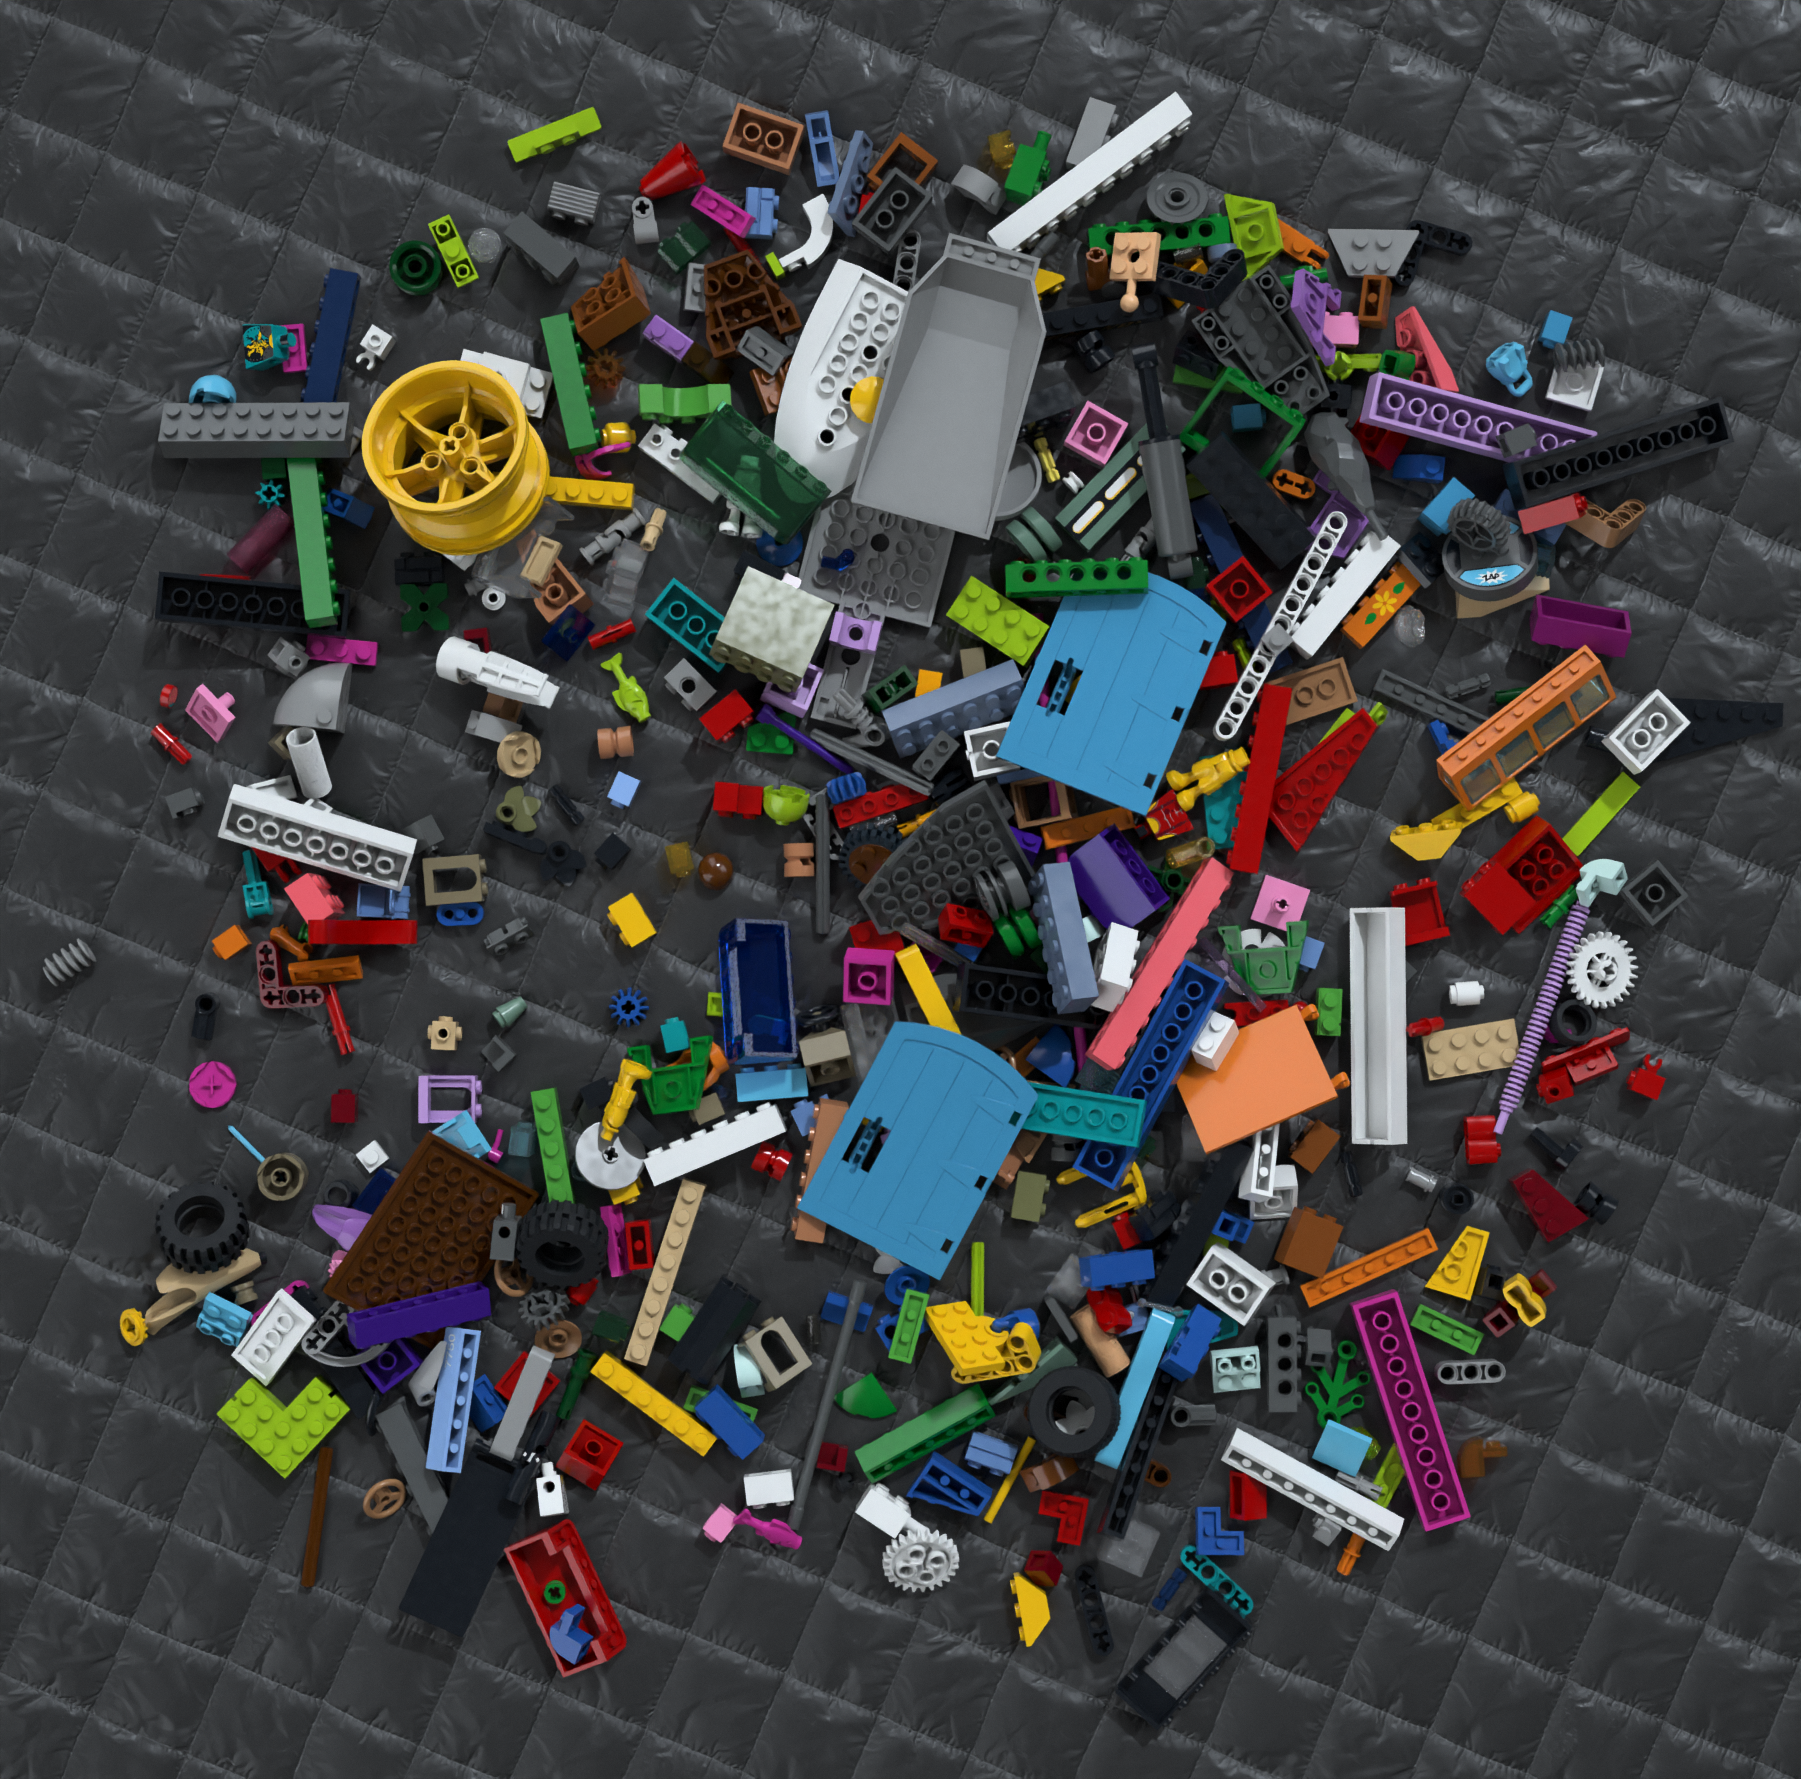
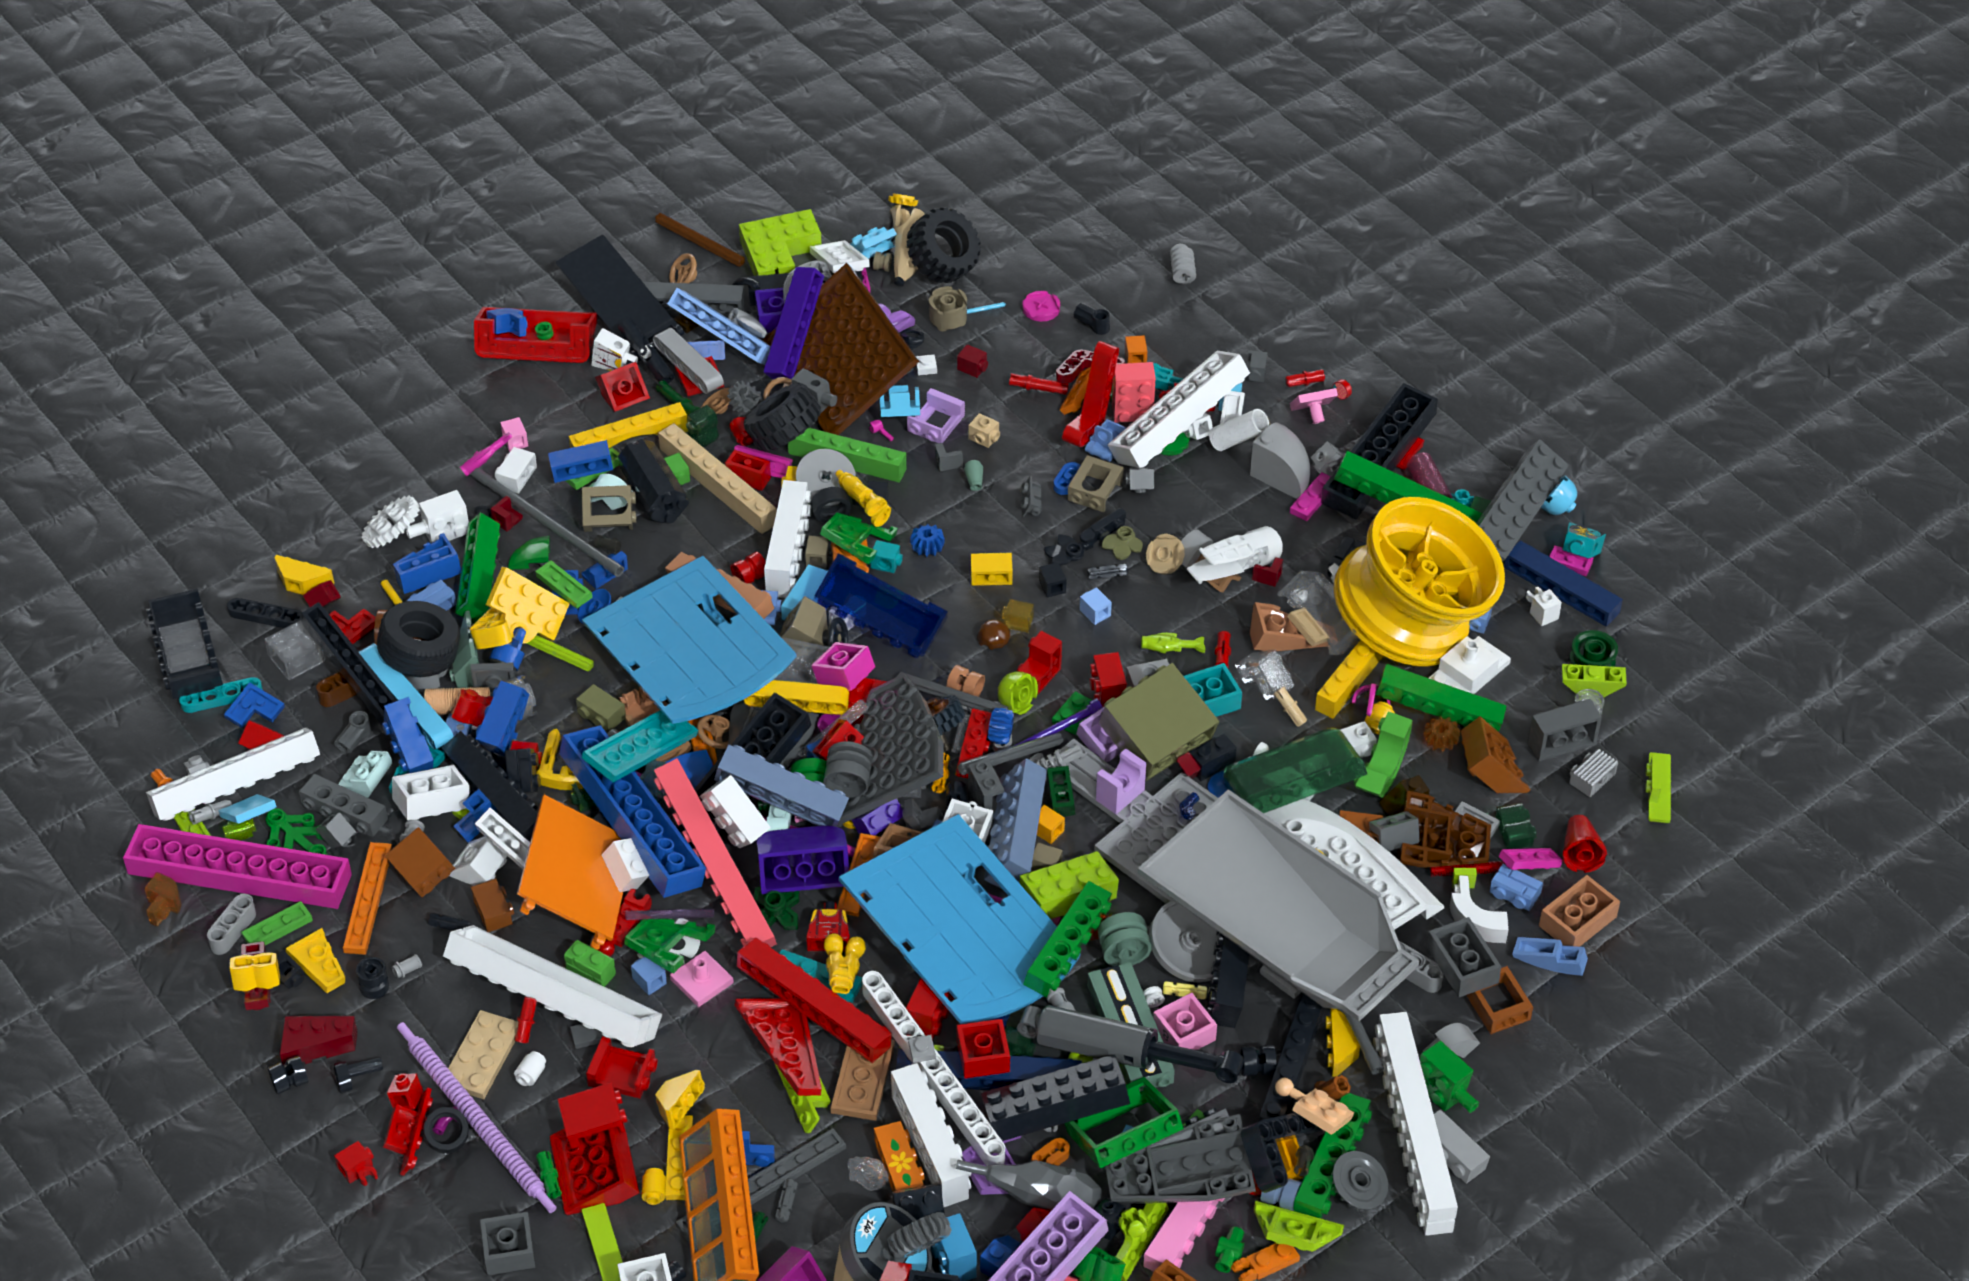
camera: 120 degrees right, 40 degrees down
dark green plant [400,583,450,632] -> none
clear light blue brick [508,1121,538,1157] -> none
clear blue plate [541,604,595,661] -> none
light grey piece [579,507,647,566] -> none
nougat wheel [597,726,634,759] -> none
light grey piece [632,197,659,245] -> none
medium lavender brick [642,315,694,364] -> none
sand blue wing [827,130,873,237] -> none
clear yellow brick [987,130,1016,169] -> none
clear hinge [1138,1298,1184,1317] -> none
dark blue axle [1152,1568,1187,1611] -> none
clear yellow piece [1165,837,1215,869] -> none
medium lavender wing [1290,268,1342,366] -> none
red brick [1463,1115,1501,1164] -> none
white gear [1566,931,1638,1009] -> none
light aqua brick [1576,859,1628,907] -> none

